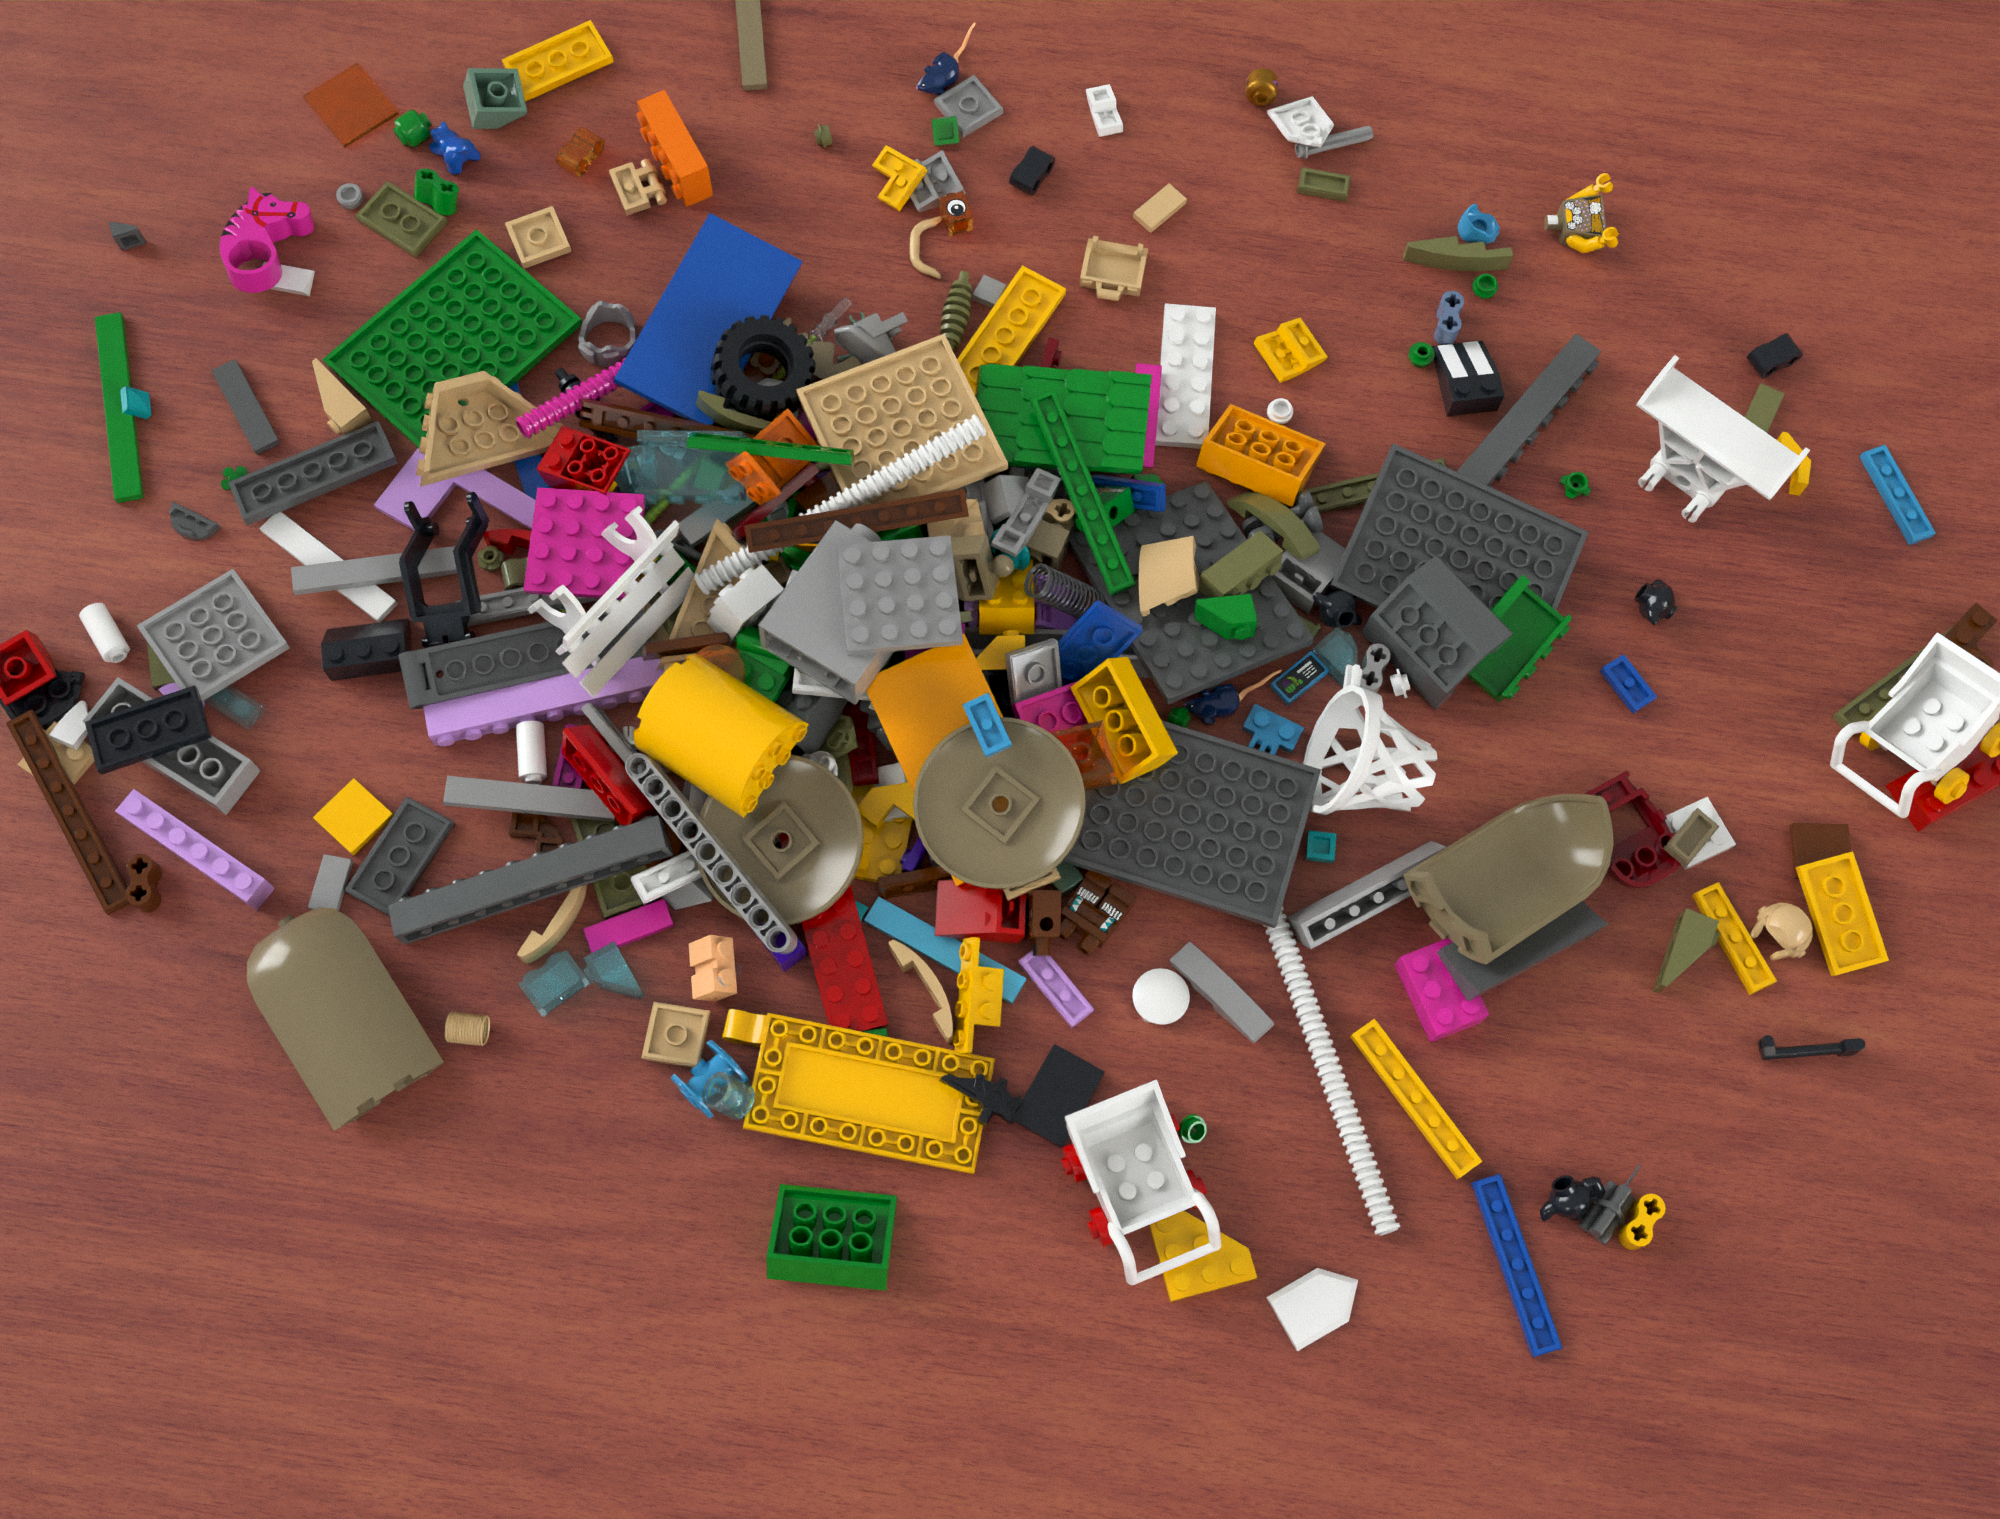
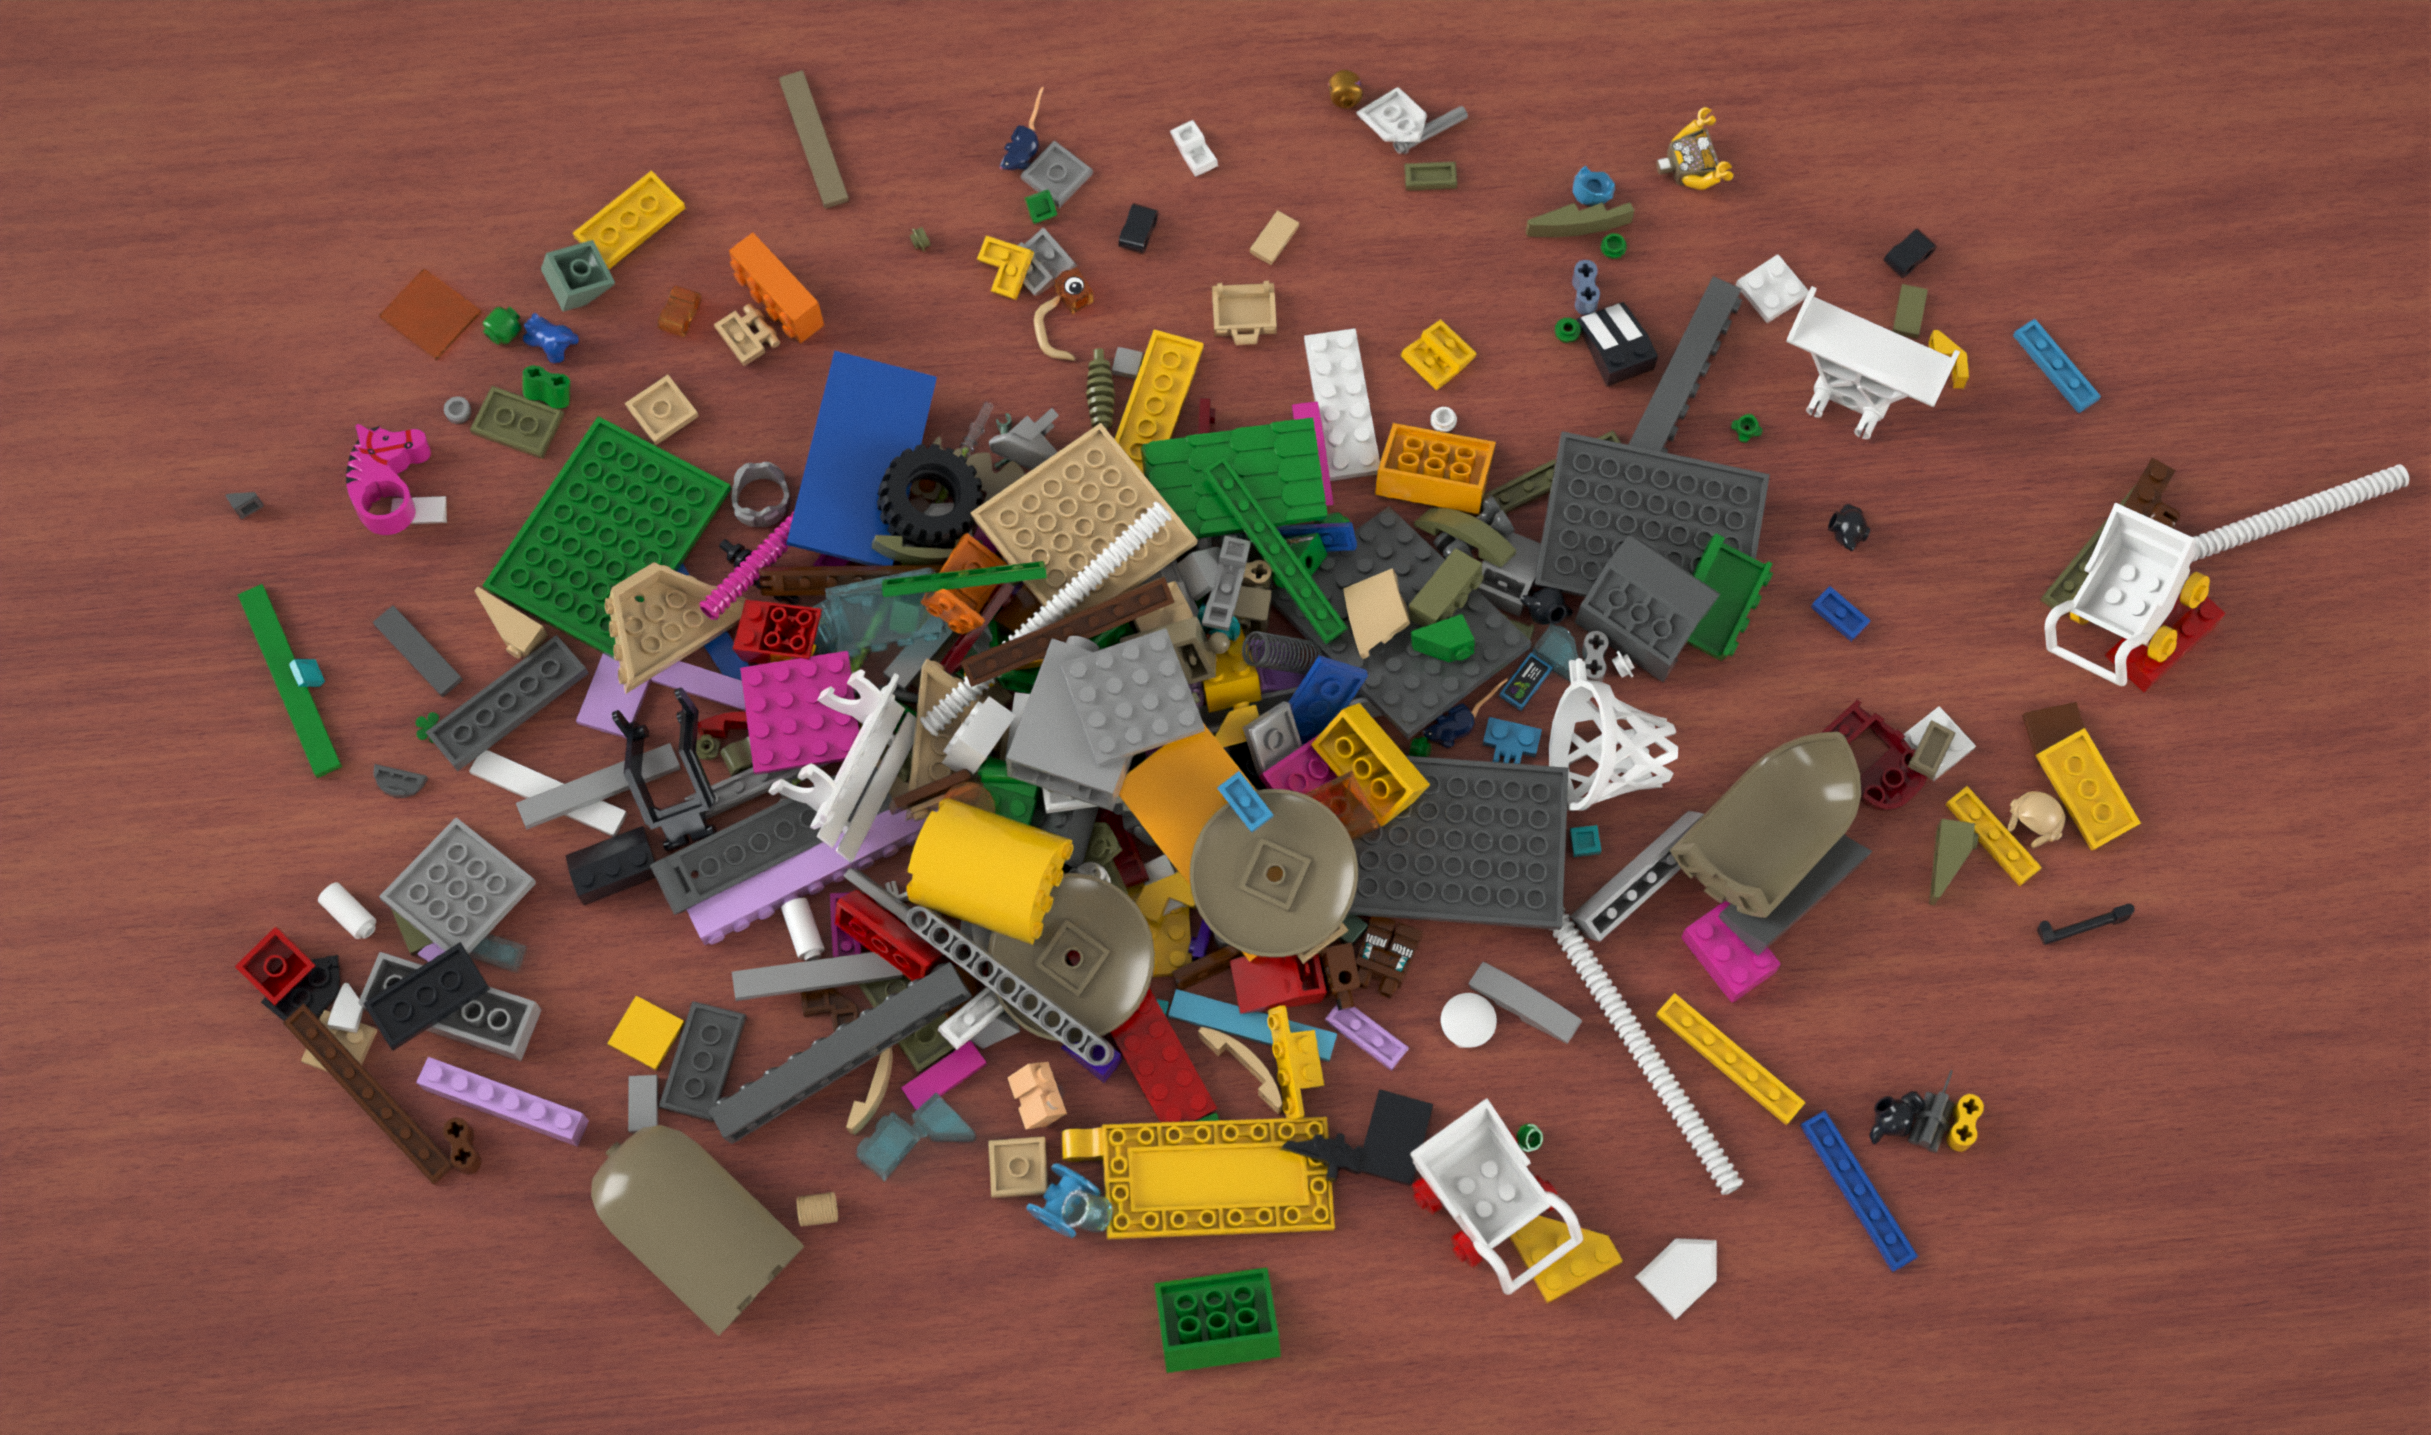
camera: 10 degrees left, 0 degrees up
none -> white plate [1736,254,1809,323]

